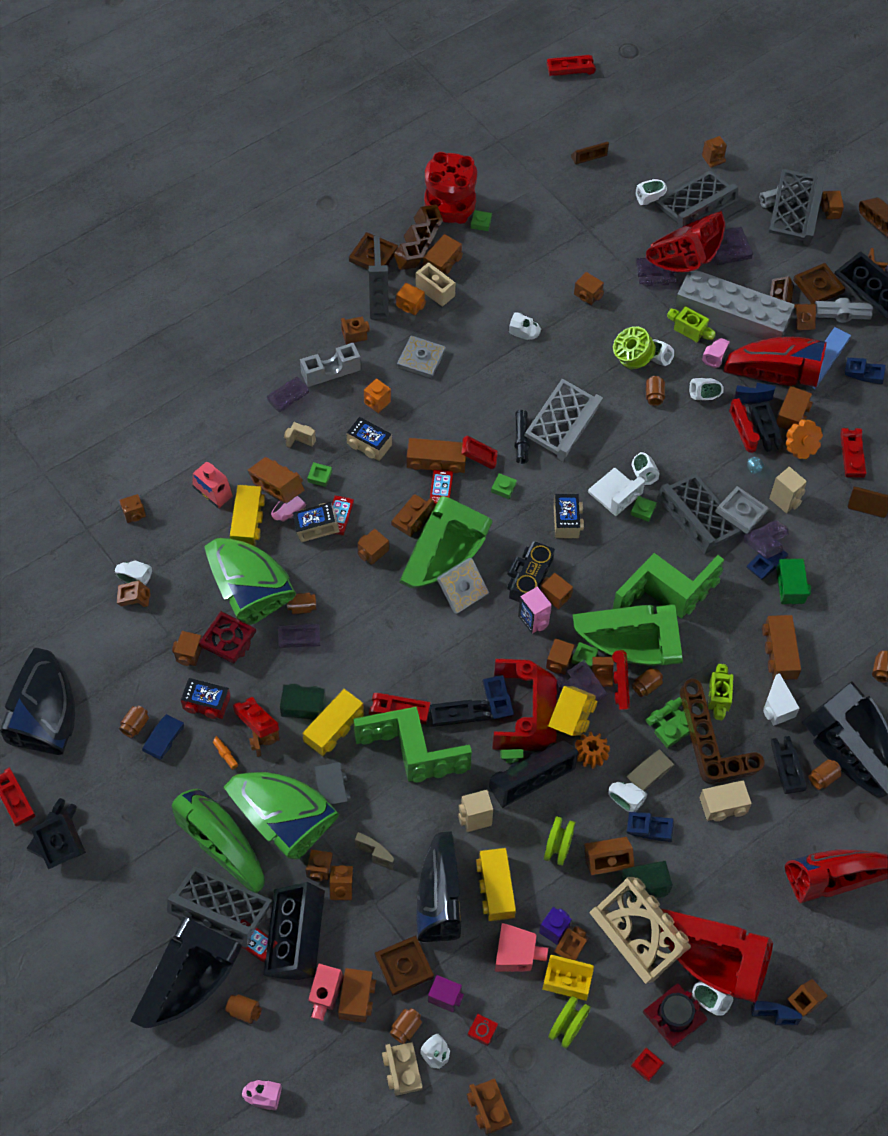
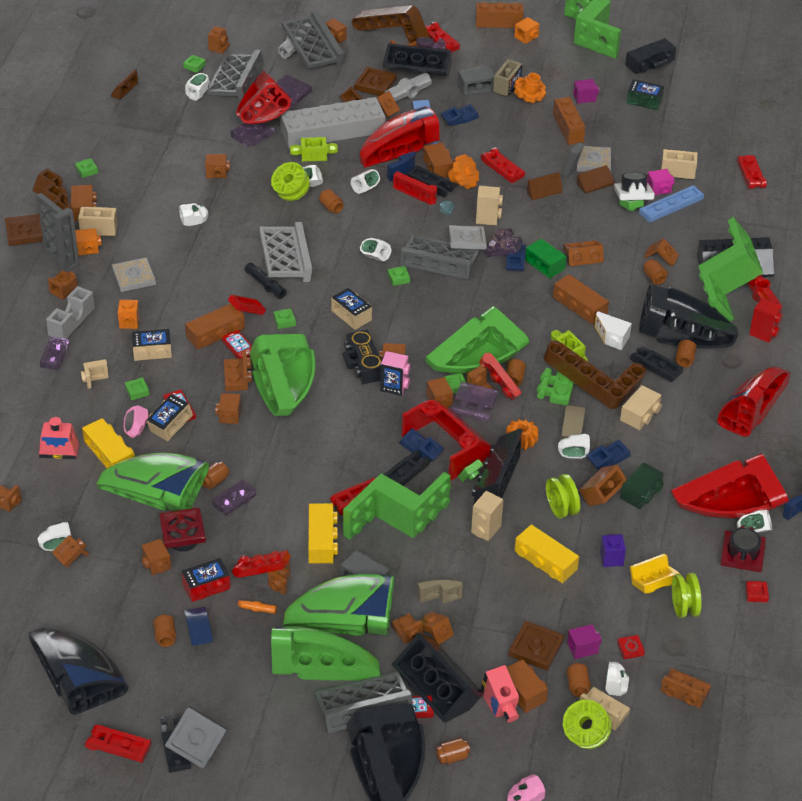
camera: 40 degrees left, 15 degrees down
dark orange brick [248,457,304,504] -> none
clear green brick [280,684,326,720] -> none
black panel [416,831,462,942] -> none
red wheel [424,152,477,223] -> none
light grey plate [437,558,489,614] -> none
coral torso [495,923,548,972] -> none
red plate [546,55,596,76] -> none
yellow brick [548,686,598,736] -> none
dark orange bracket [554,926,590,961] -> none
white bracket [588,468,645,516] -> none
tan fence [589,877,691,984] -> none
bright green bracket [613,553,724,619] -> none
bright pink rock [702,338,730,368] -> none
none -> bright green plate [183,55,206,73]
none -> lime wheel [562,699,612,749]
none -> dark orange bracket [563,240,604,266]

